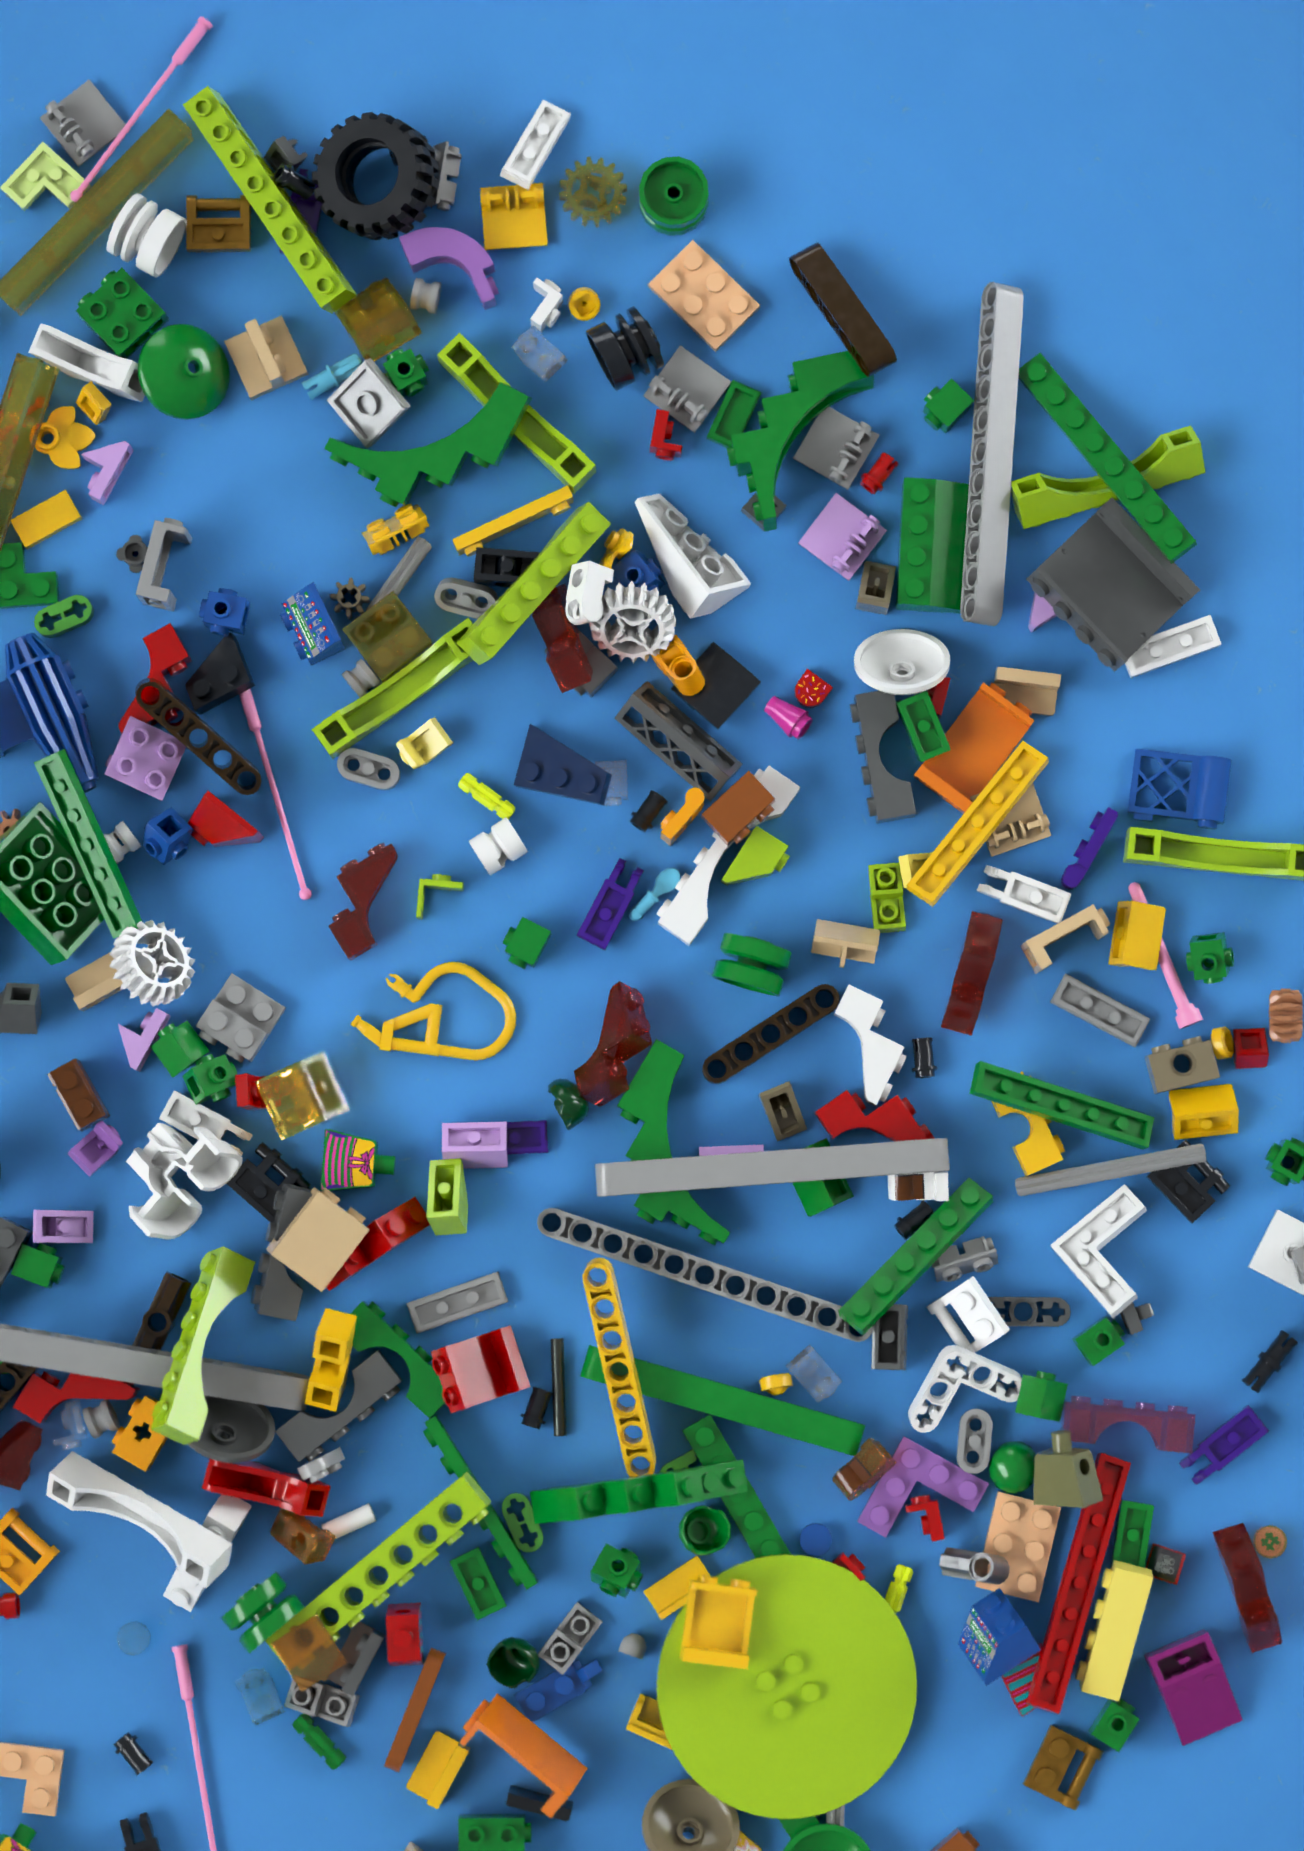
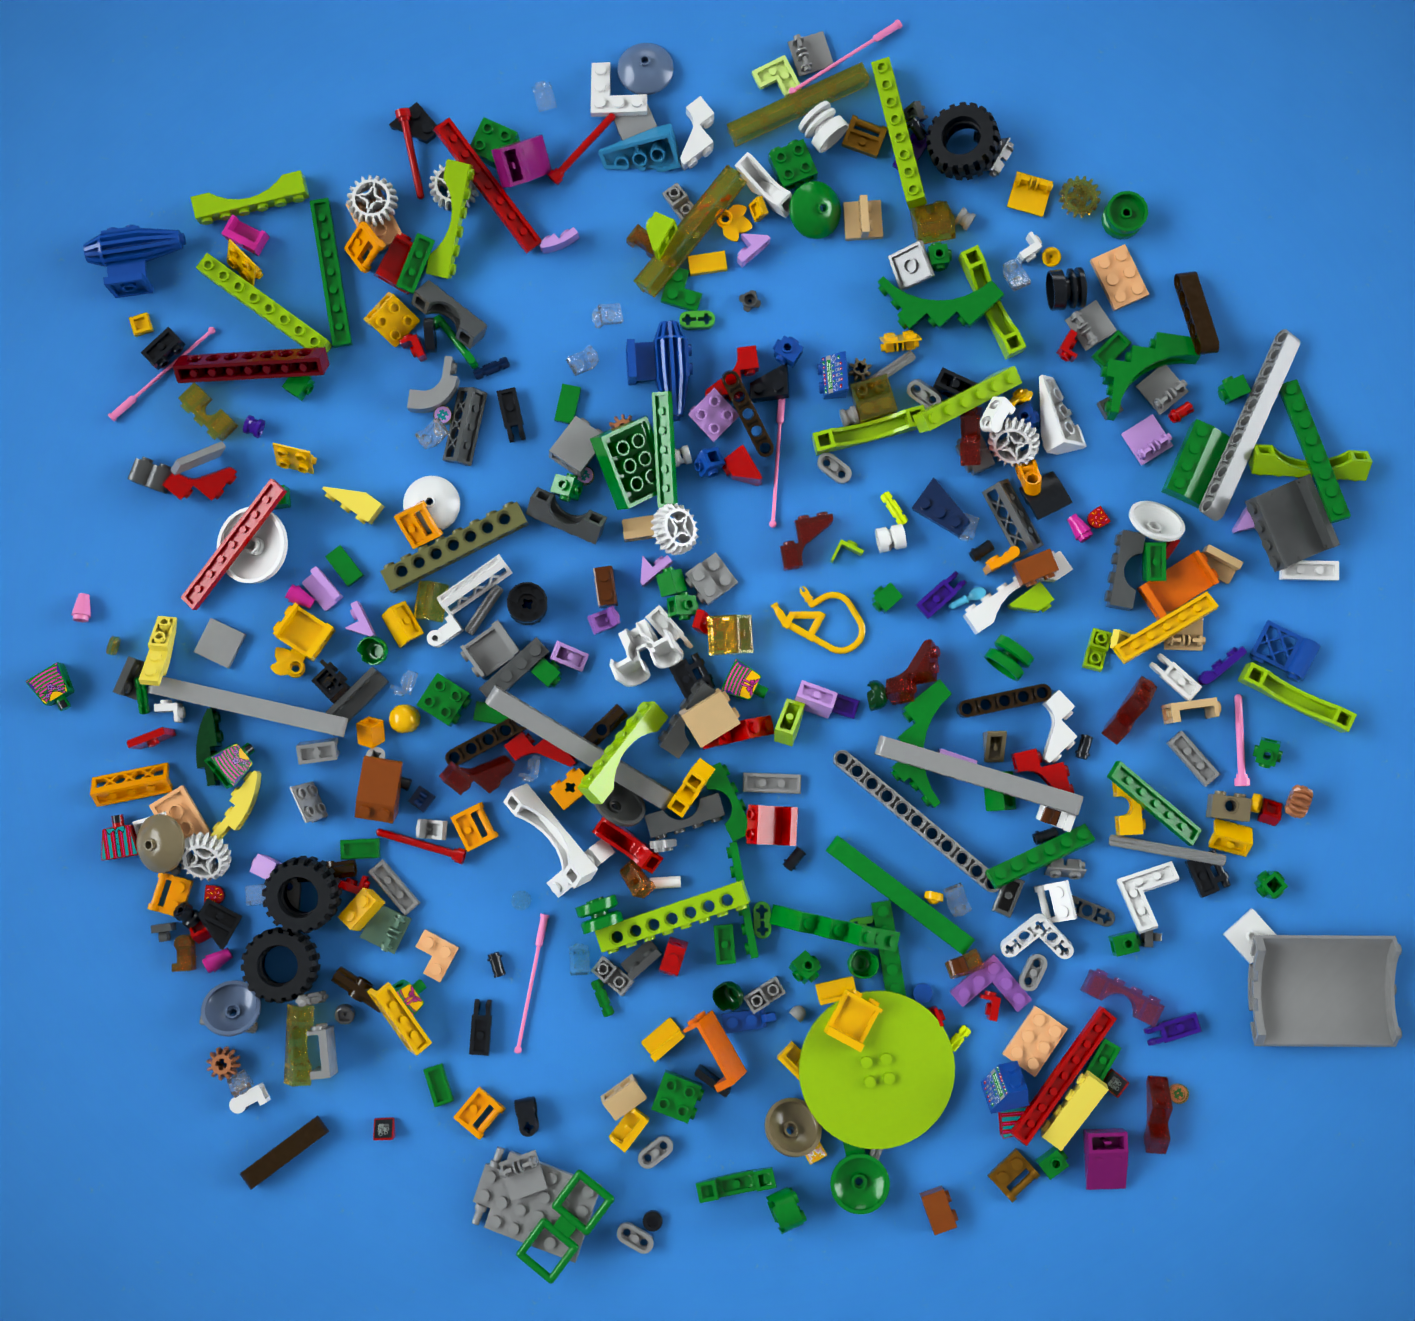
camera: 20 degrees right, 0 degrees up
light grey wheel [82,1399,120,1439] -> none
light grey panel [136,518,193,612] -> none
clear orange piece [271,1614,347,1692] -> none
medium azure axle [302,353,362,400] -> none
dark orange beam [384,1647,446,1773] -> none
light yellow bracket [396,718,453,769] -> none
medium lavender arch [399,227,499,310] -> none
yellow plate [452,485,574,557] -> none
white tile [500,100,571,190] -> none
pearl dark grey bar [551,1338,567,1436] -> none
yellow beam [583,1258,656,1477] -> none
tan panel [811,919,880,968] -> none
dark tan slope [855,560,896,615] -> none
flat silver piece [939,1547,1009,1585] -> none
green hair [989,1441,1036,1493] -> none
green brick [1015,1371,1068,1422] -> none
olive torso [1033,1430,1103,1508] -> none
yellow panel [1108,901,1166,970] -> none
black pin [1242,1330,1298,1393] -> none

